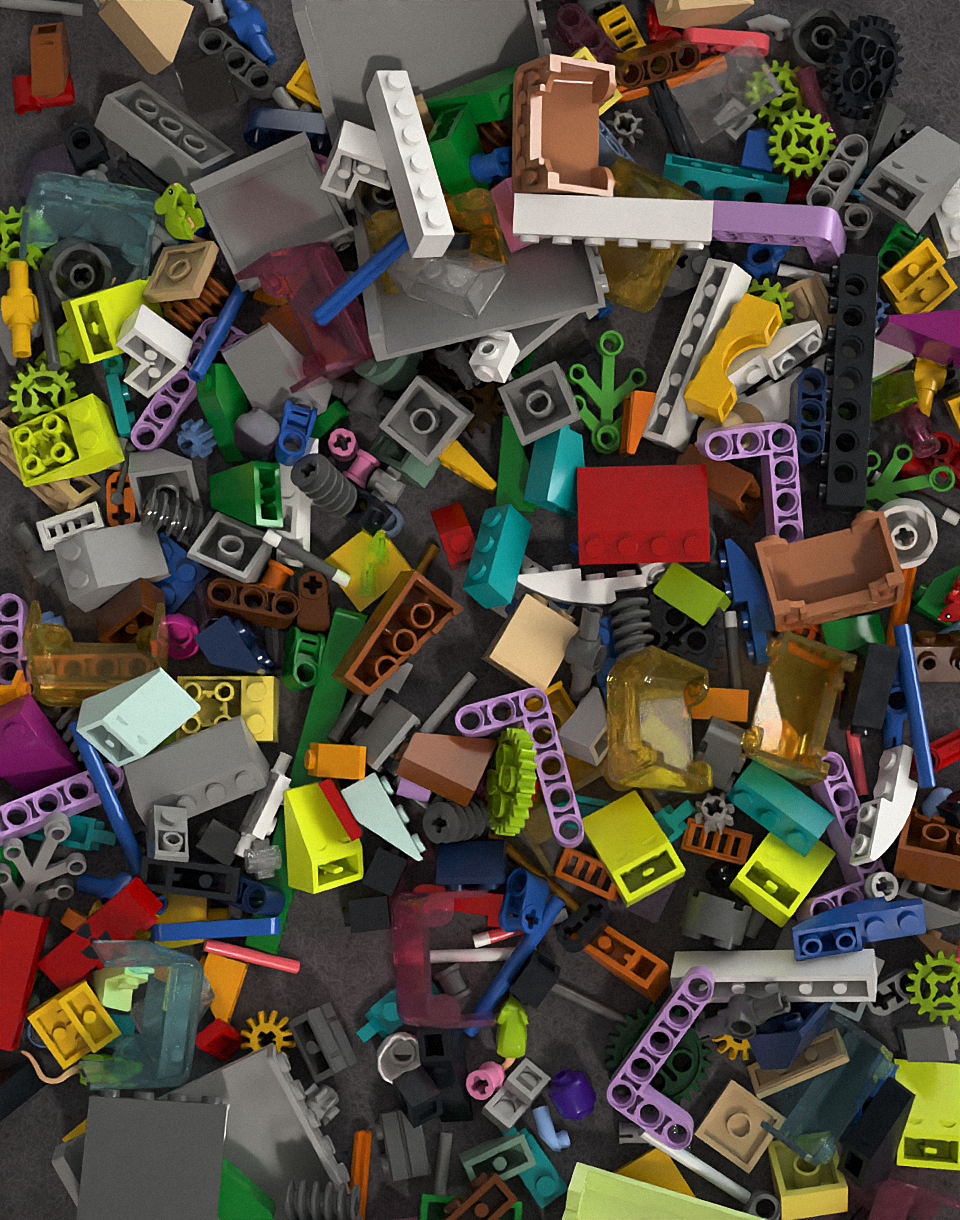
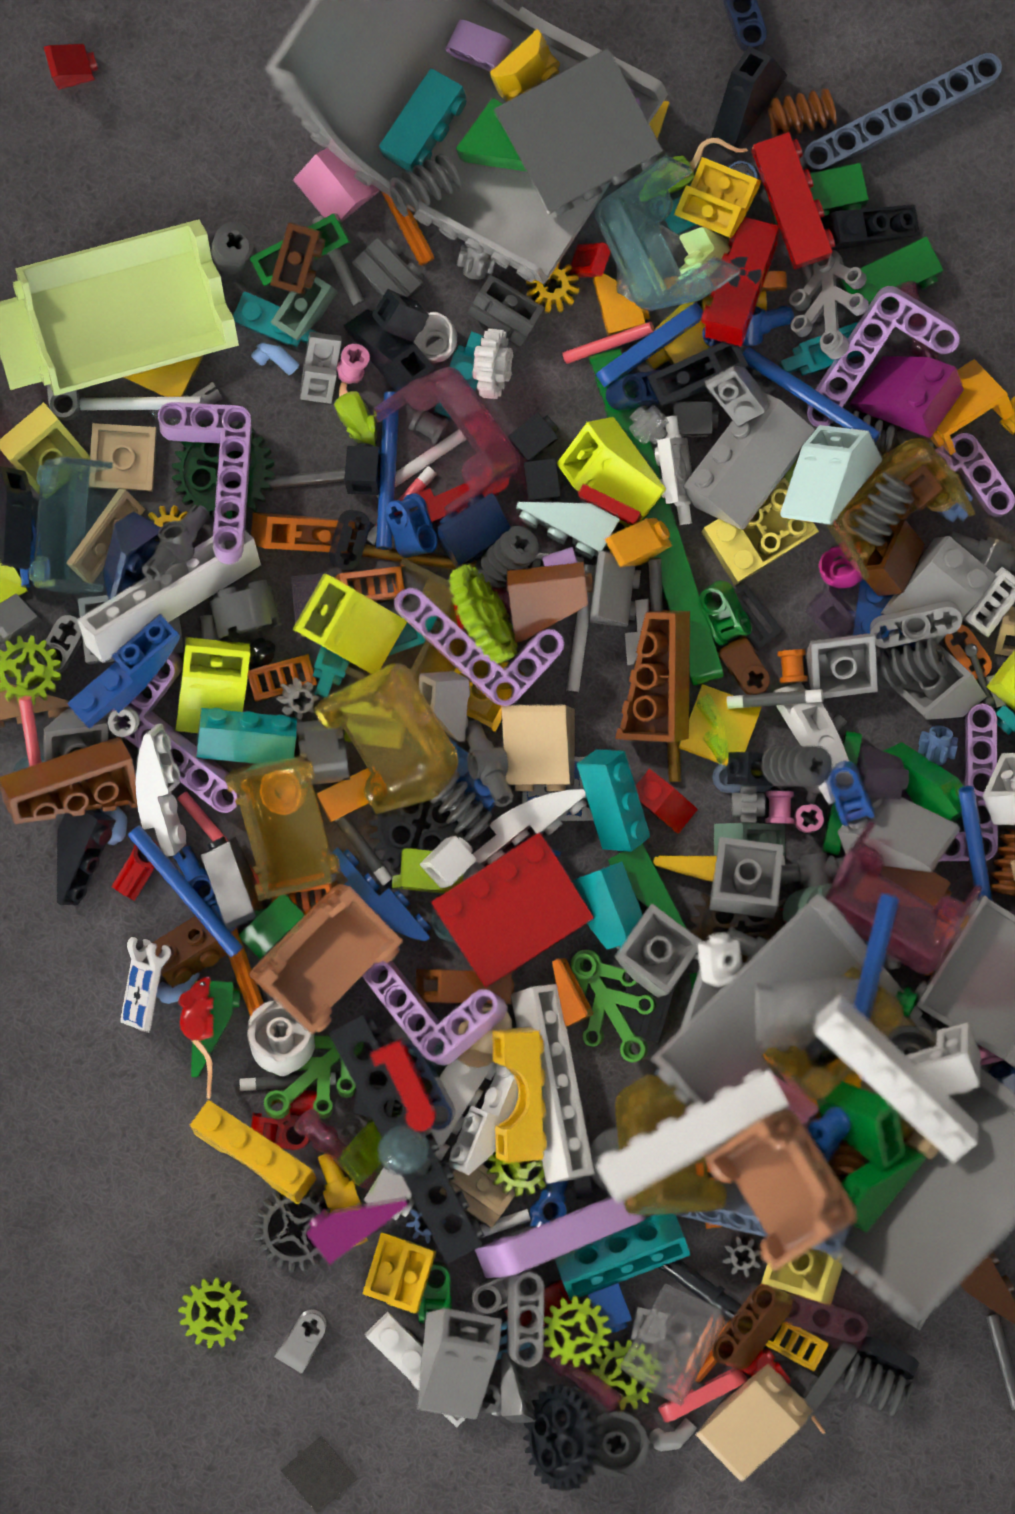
camera: 145 degrees right, 5 degrees up
dark blue slope [194,615,276,676] -> none
reddish brown beam [203,578,300,629] -> none
green slope [209,461,283,528] -> none
dark purple head [548,1069,597,1121] -> none
none -> red leg [370,1038,436,1132]
none -> clear light blue hair [378,1125,428,1176]
none -> white brick [419,836,477,888]
none -> white gear [472,328,513,399]
none -> dark grey piece [849,472,914,546]
none -> light grey beam [870,601,962,648]
none -> green plate [891,987,918,1019]
none -> reddish brown plate [897,464,946,520]

